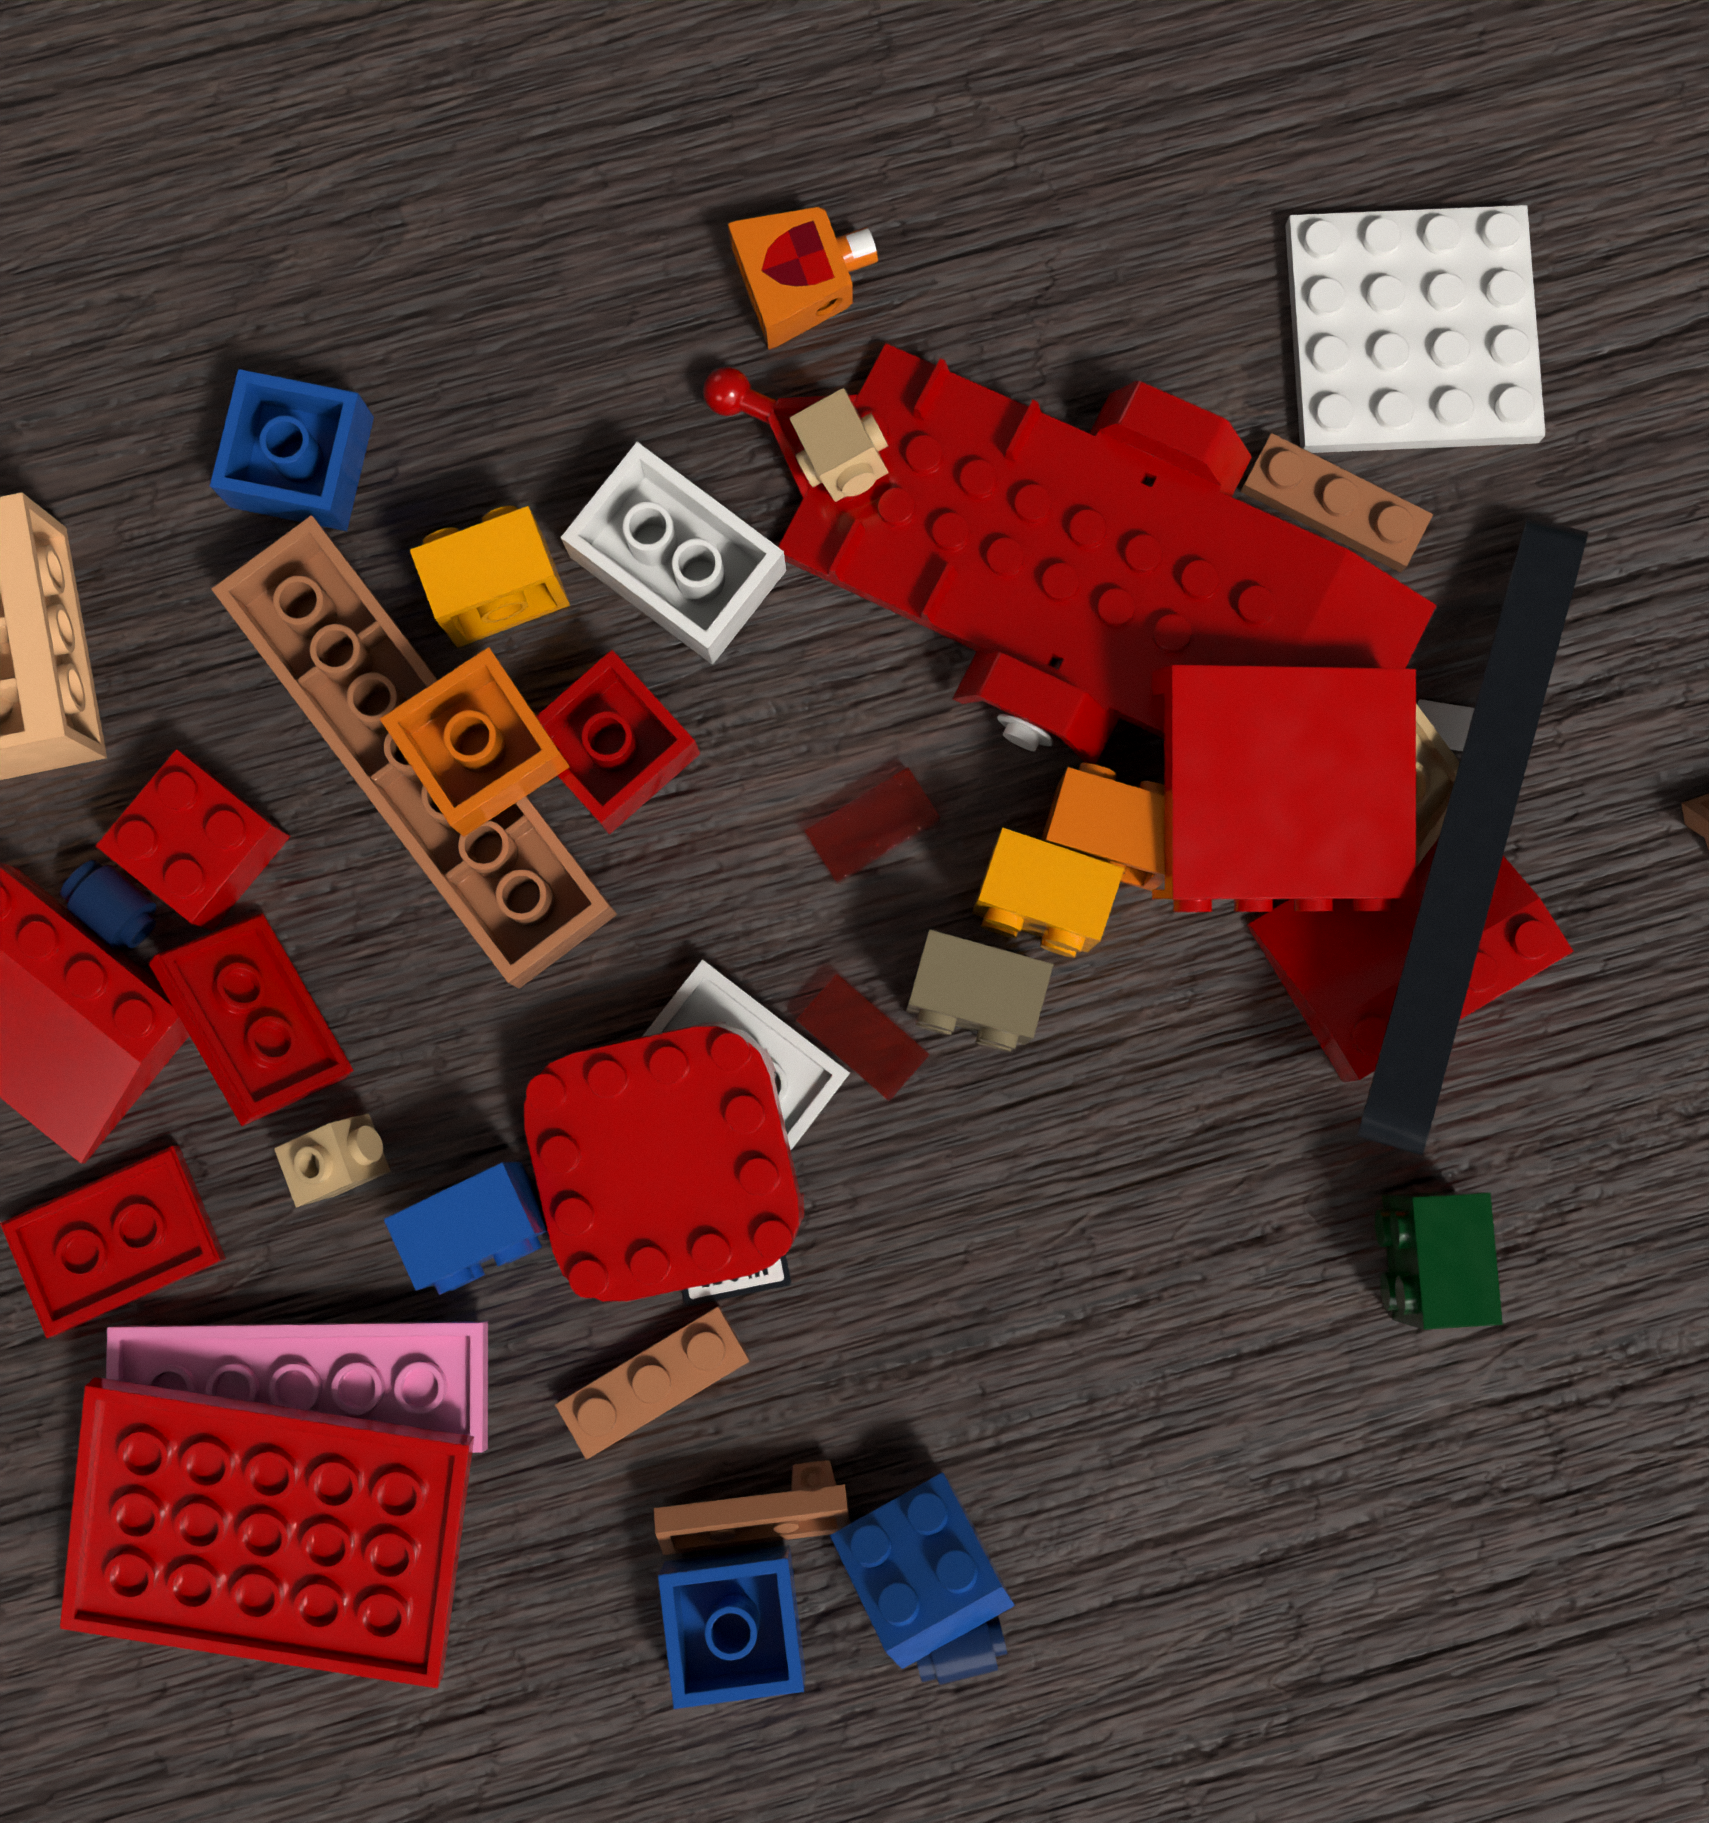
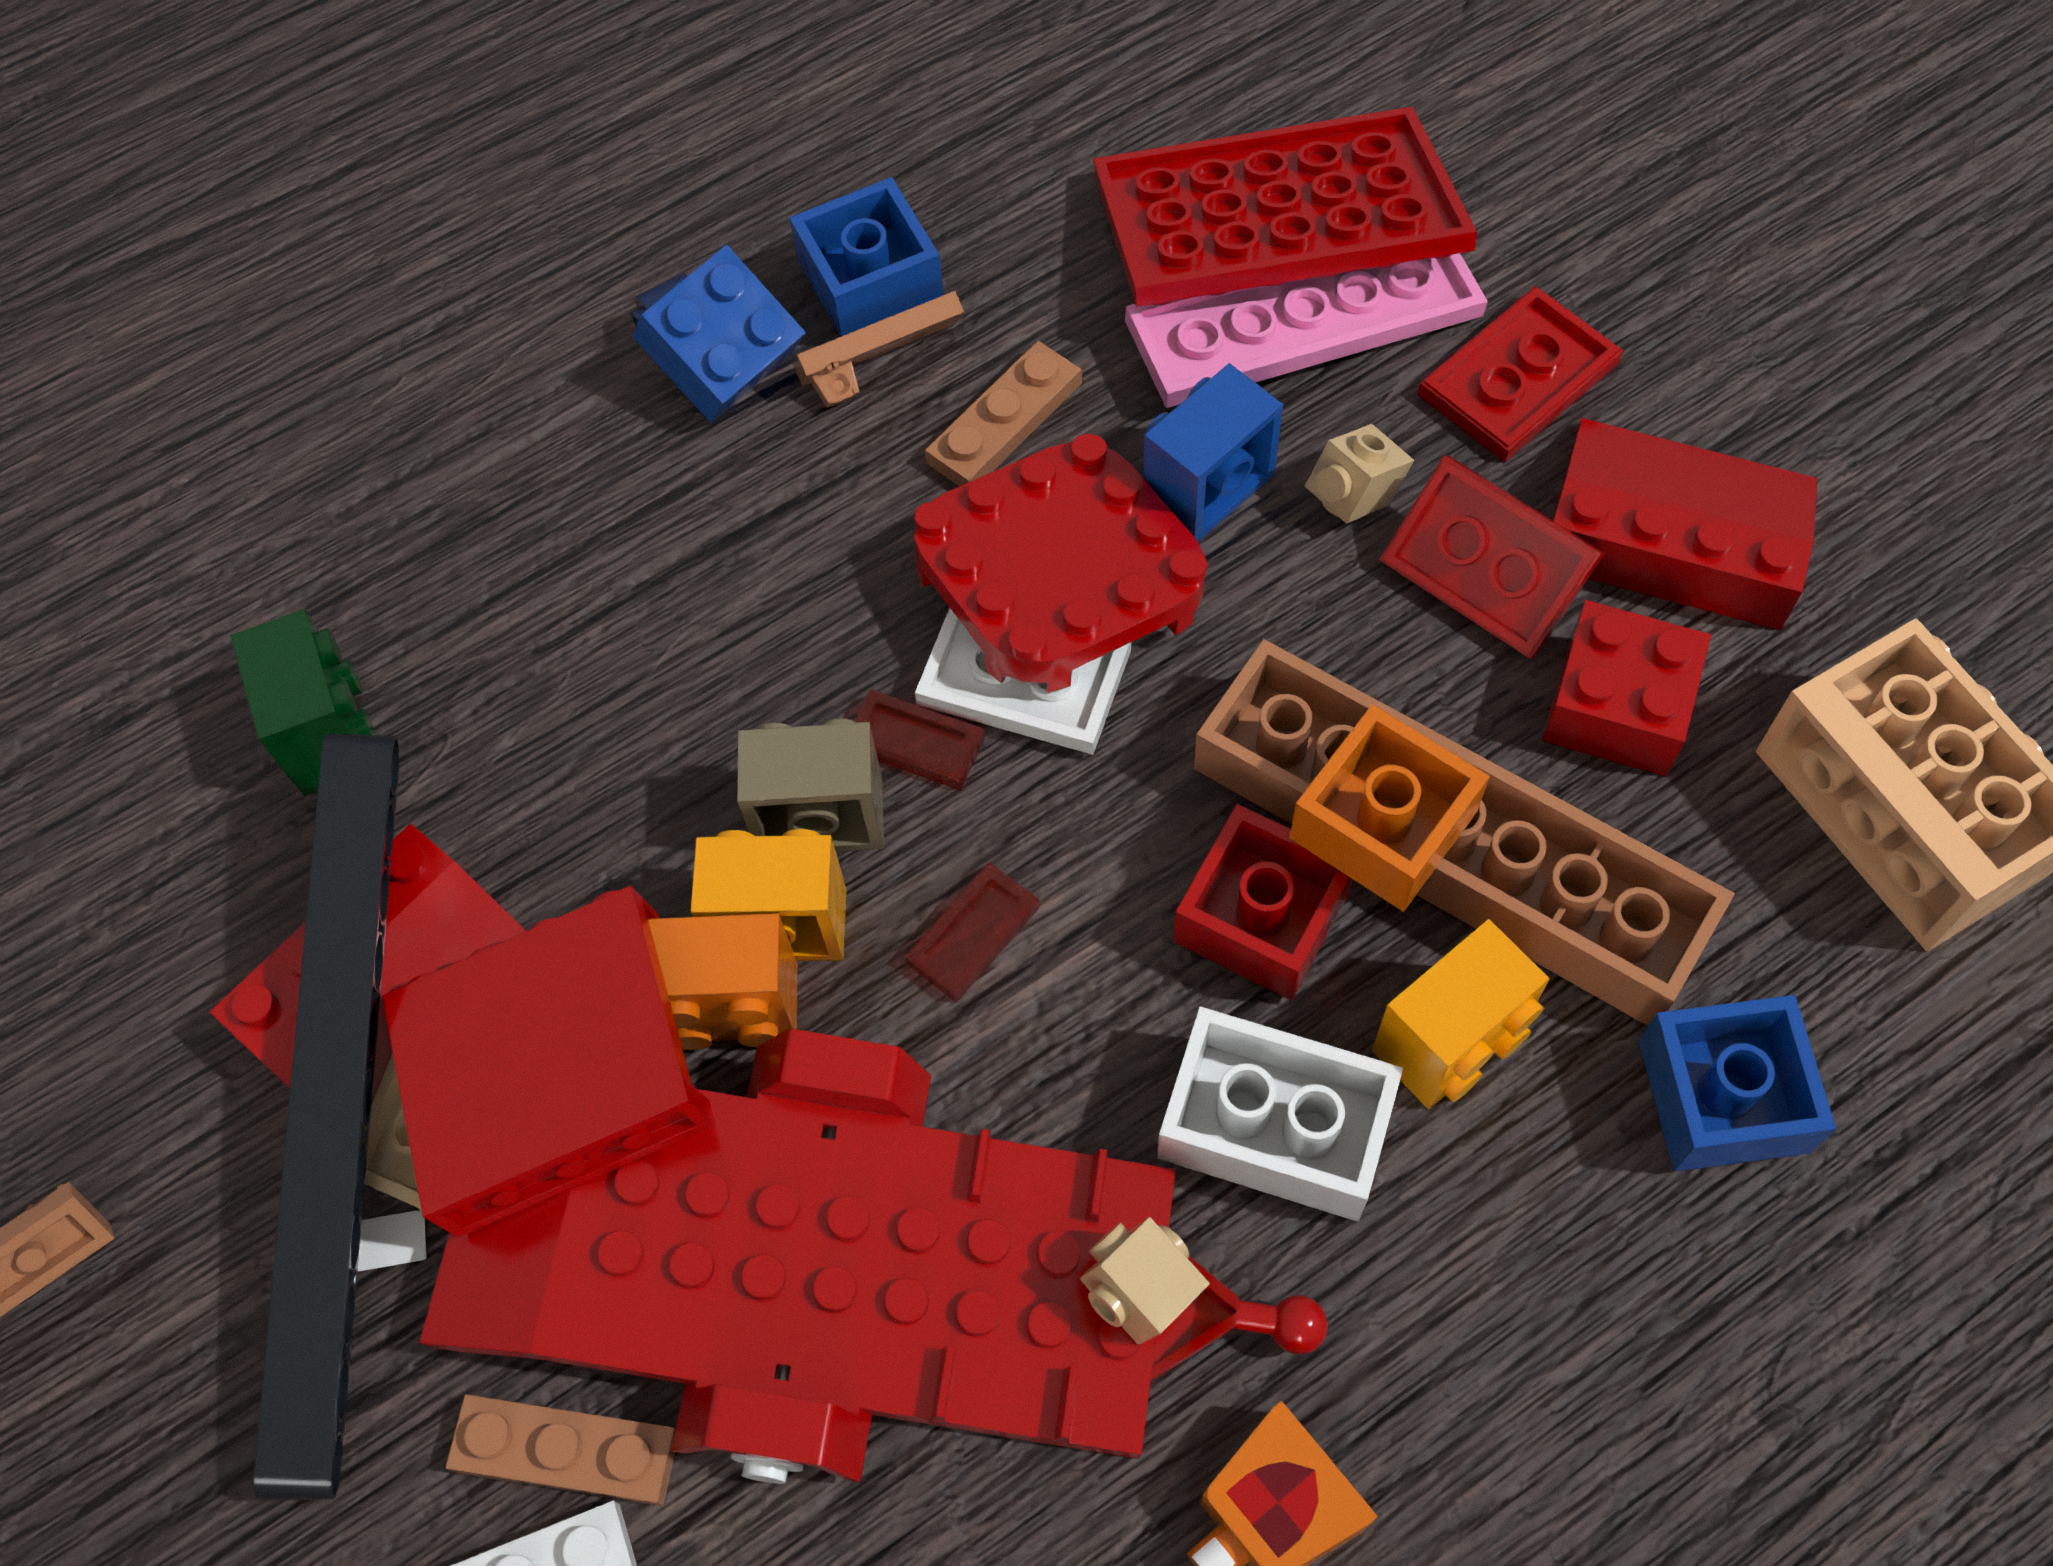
camera: 165 degrees right, 20 degrees down
dark blue brick [60,860,156,950] -> none

